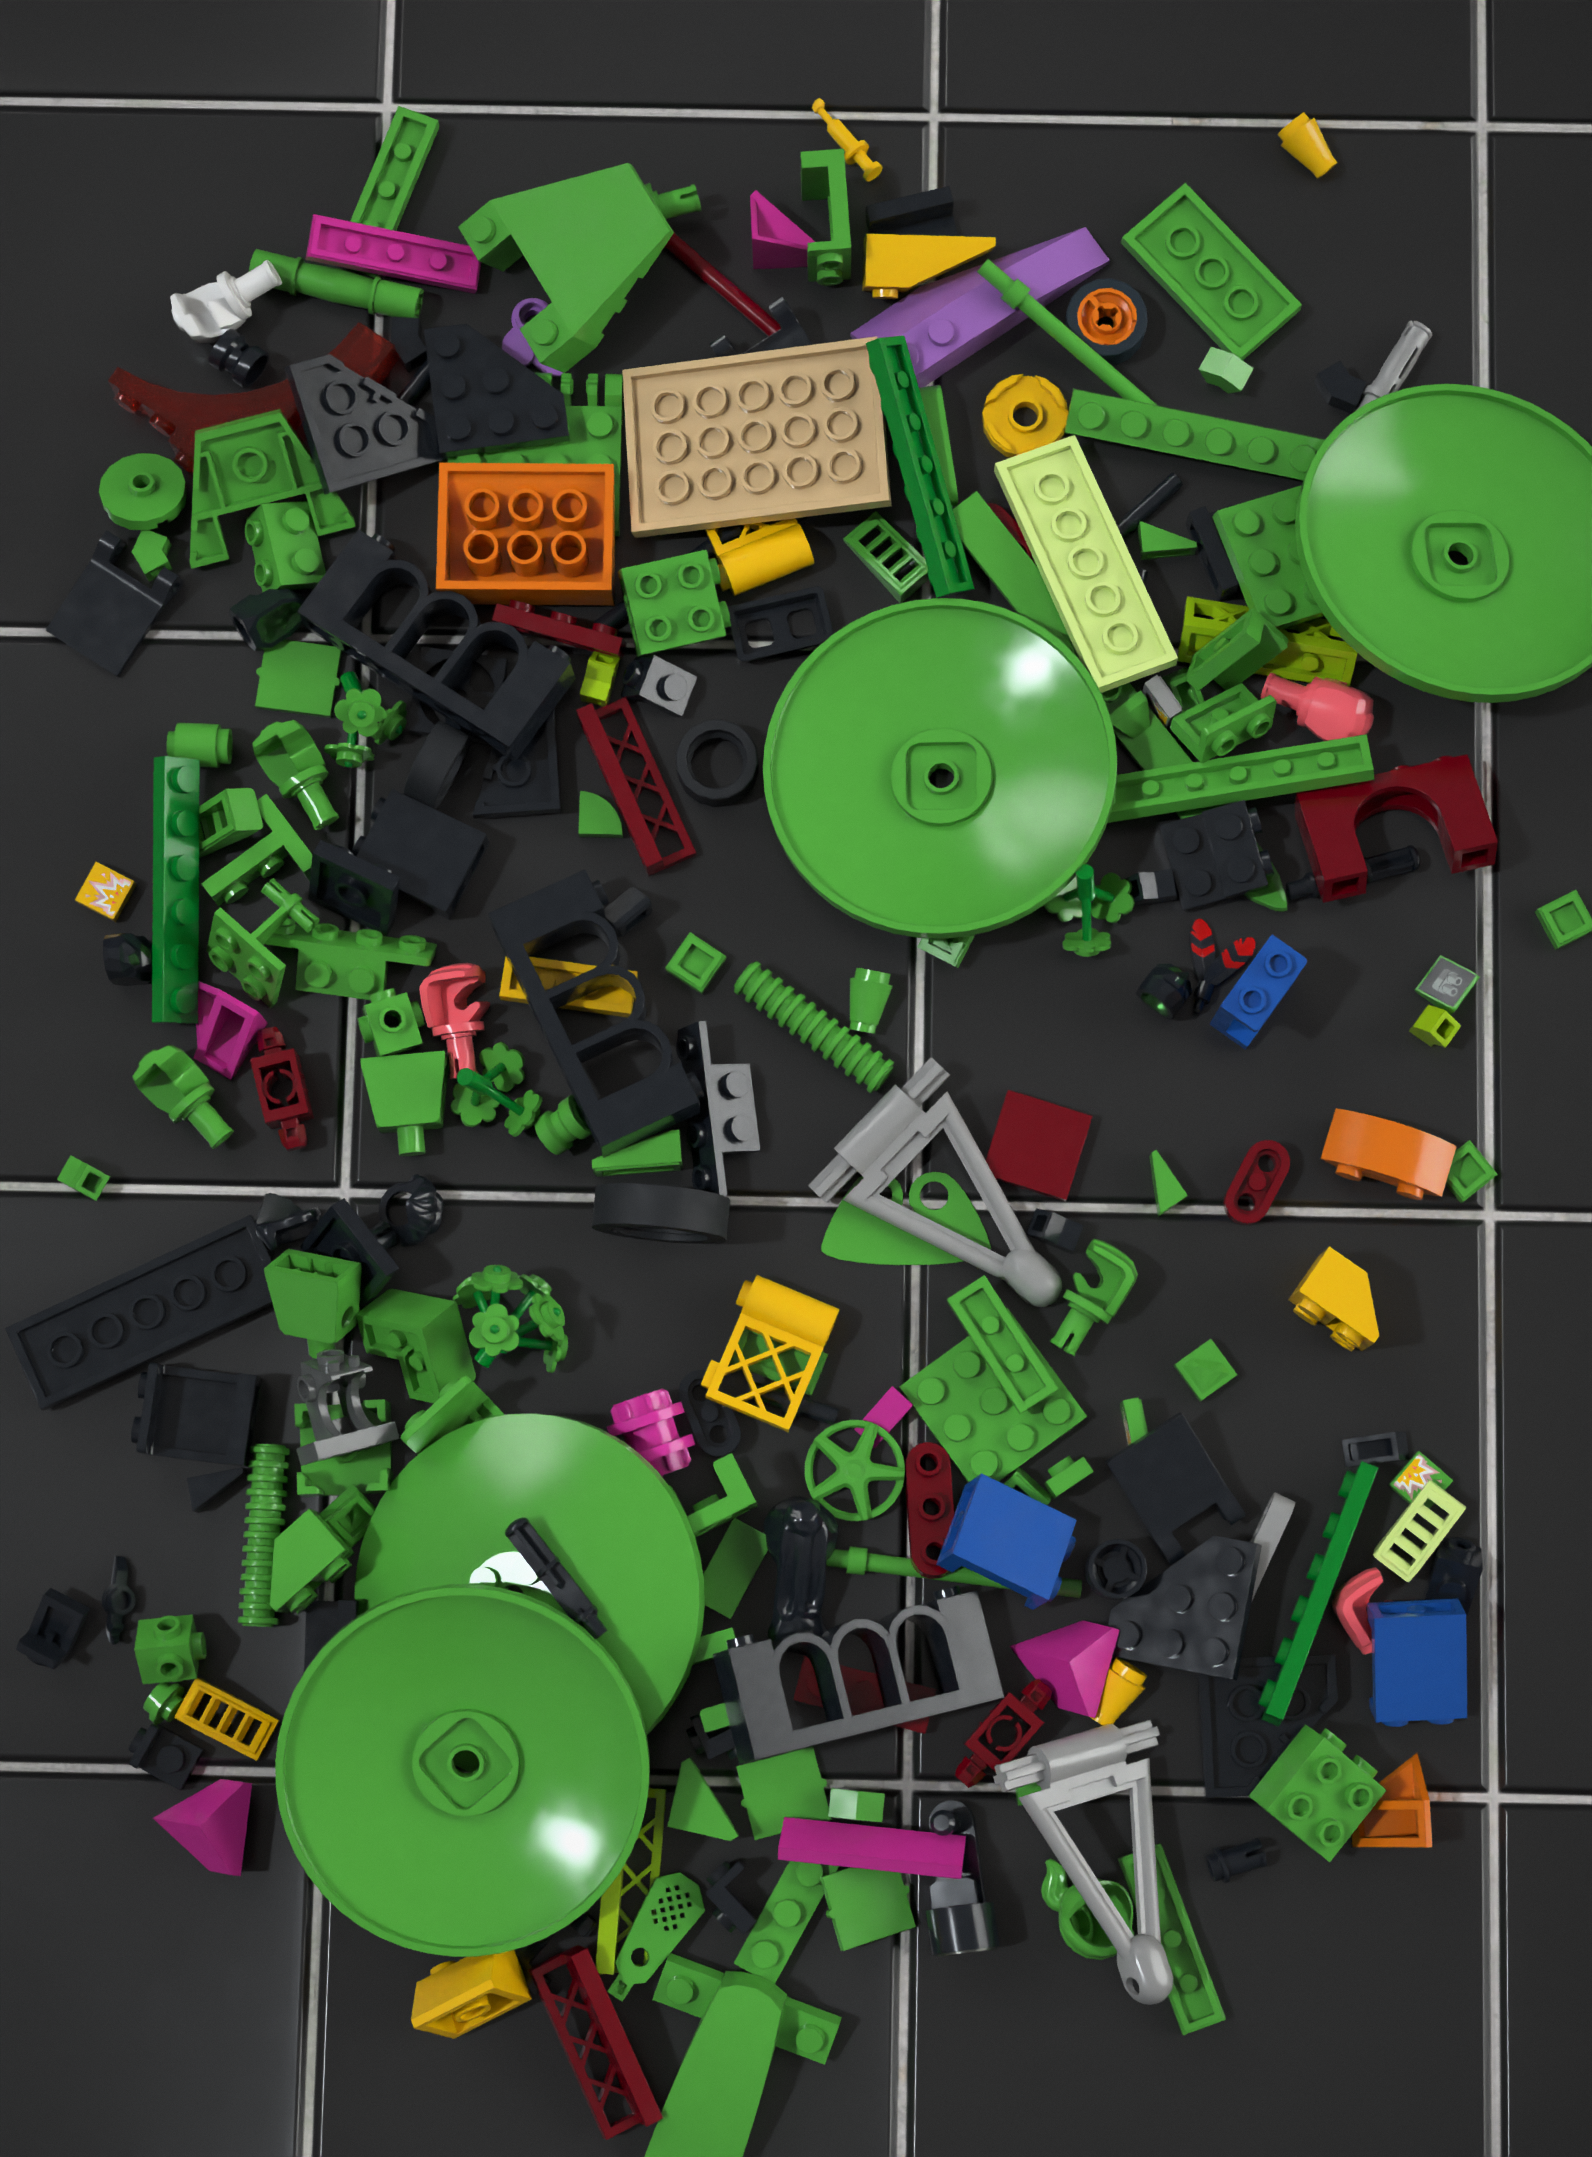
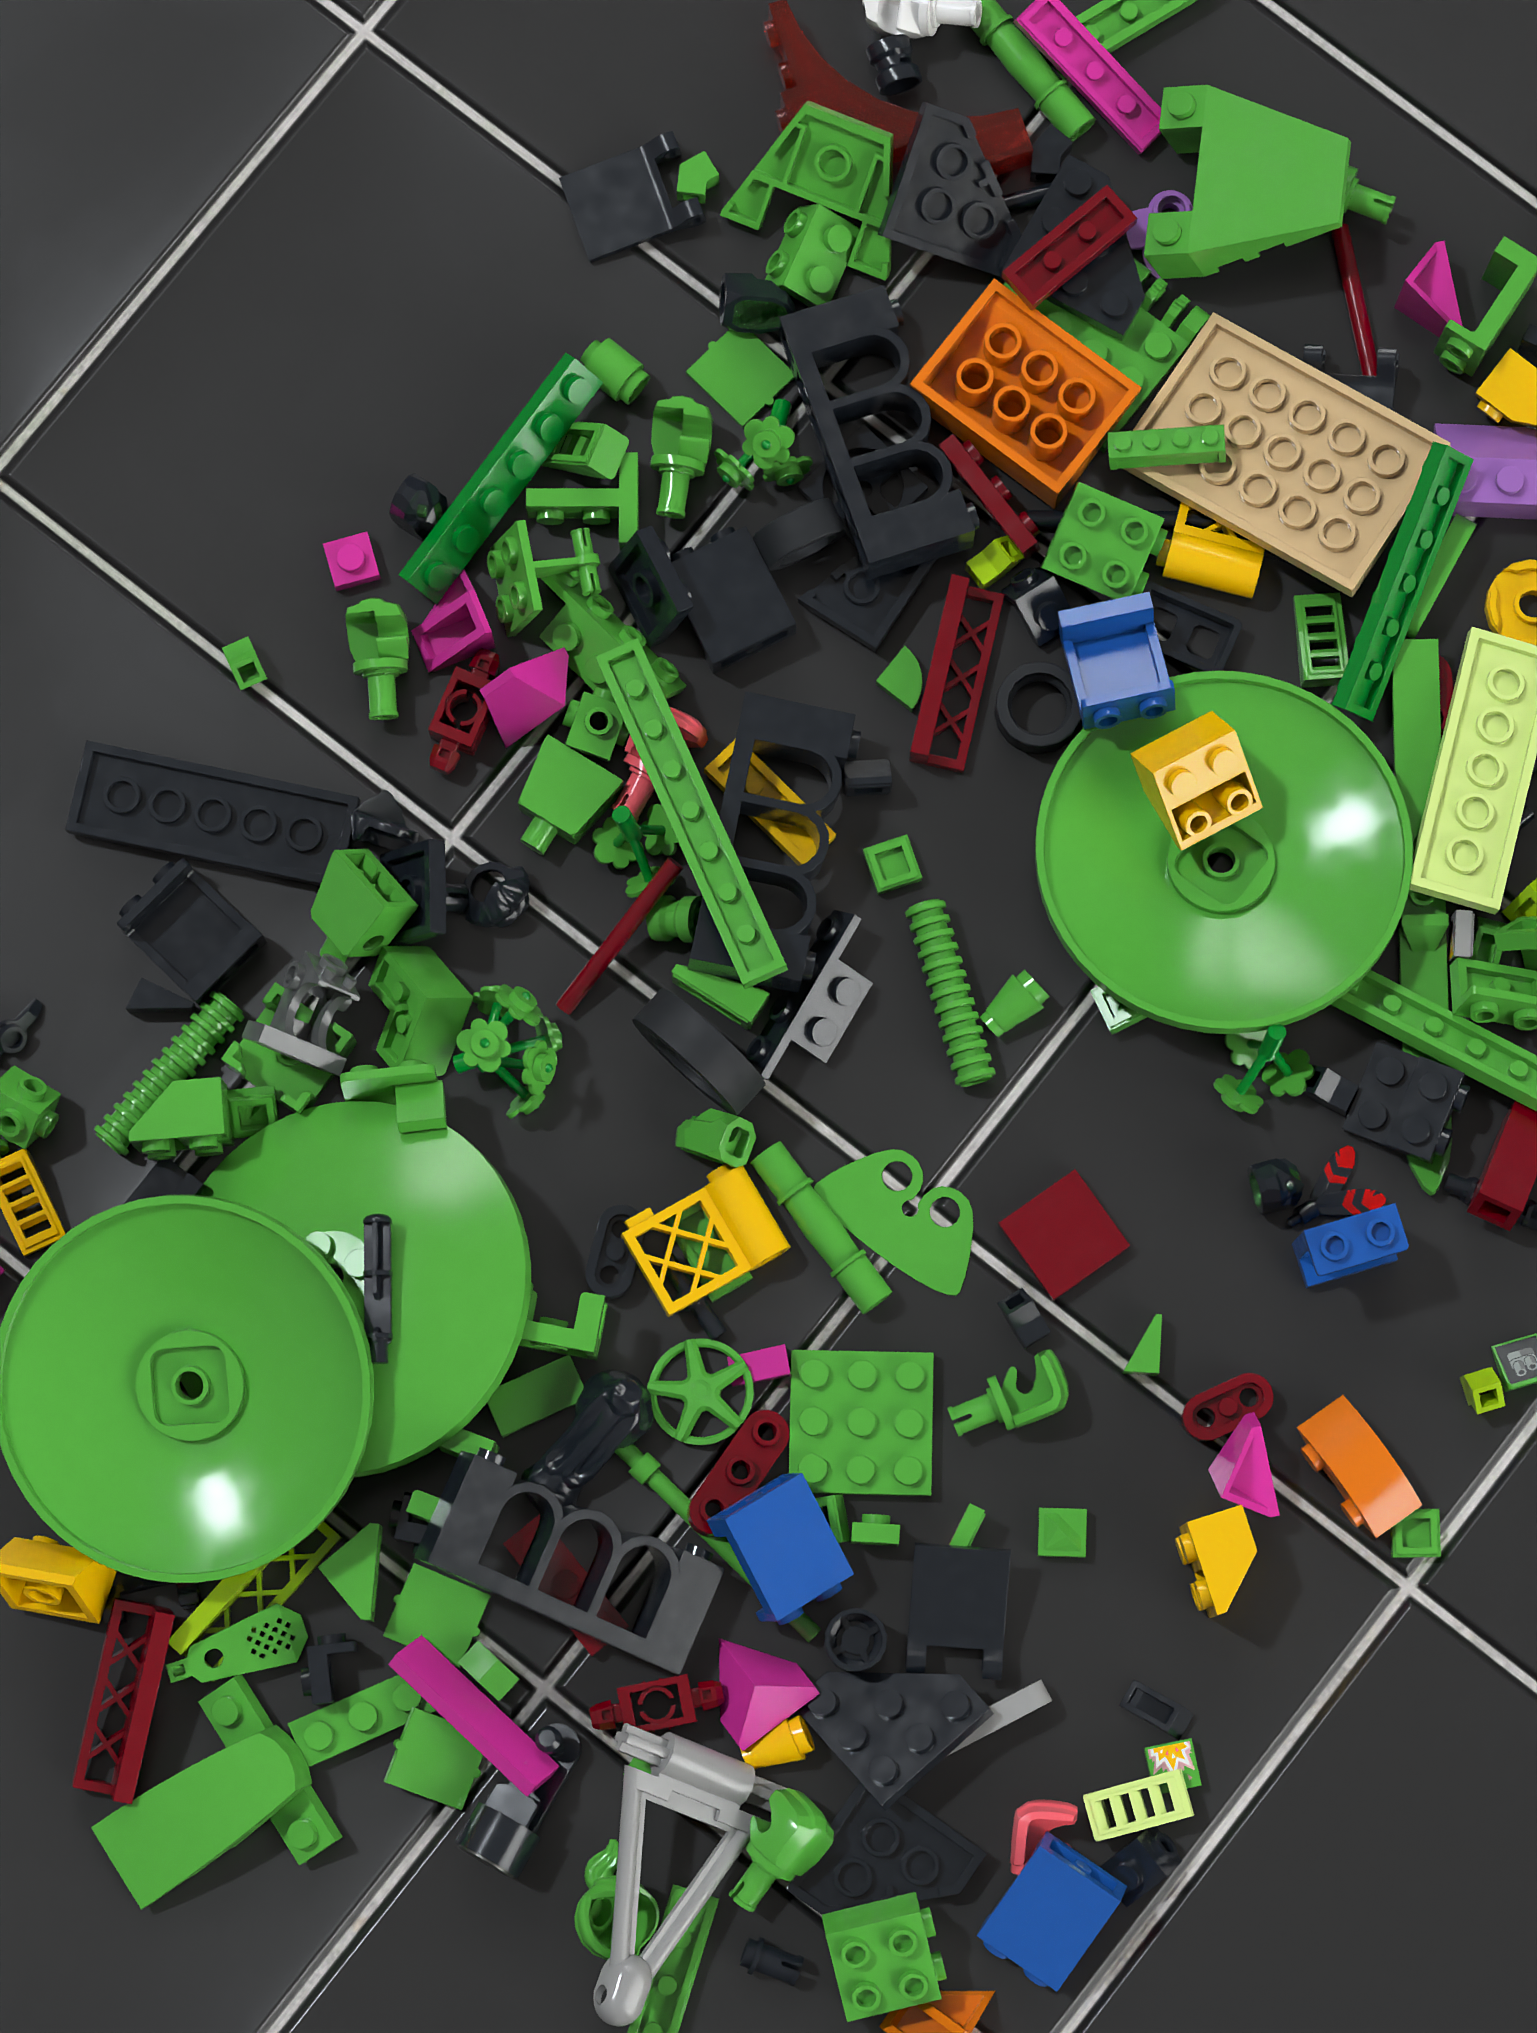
camera: 35 degrees right, 0 degrees up
tile [75,862,137,922] -> none
bright green plate [99,453,188,531] -> none
dark pink piece [606,1388,695,1476] -> none
light grey piece [808,1057,1062,1307] -> none
bright green plate [946,1275,1058,1414] -> none
green plate [1258,1461,1378,1727] -> none
none -> dark pink plate [323,531,381,591]
none -> bright green tile [395,1080,447,1133]
none -> dark pink slope [480,647,569,748]
none -> dark red bar [556,857,683,1015]
none -> bright green plate [595,638,788,989]
none -> bright green rock [675,1108,756,1167]
none -> bright green piece [729,1788,834,1912]
none -> bright green piece [750,1141,893,1315]
none -> dark red plate [1001,185,1138,311]
none -> panel [1058,592,1175,730]
none -> bright green piece [1107,424,1226,470]
none -> yellow slope [1130,711,1263,851]
none -> dark pink slope [1208,1412,1280,1518]

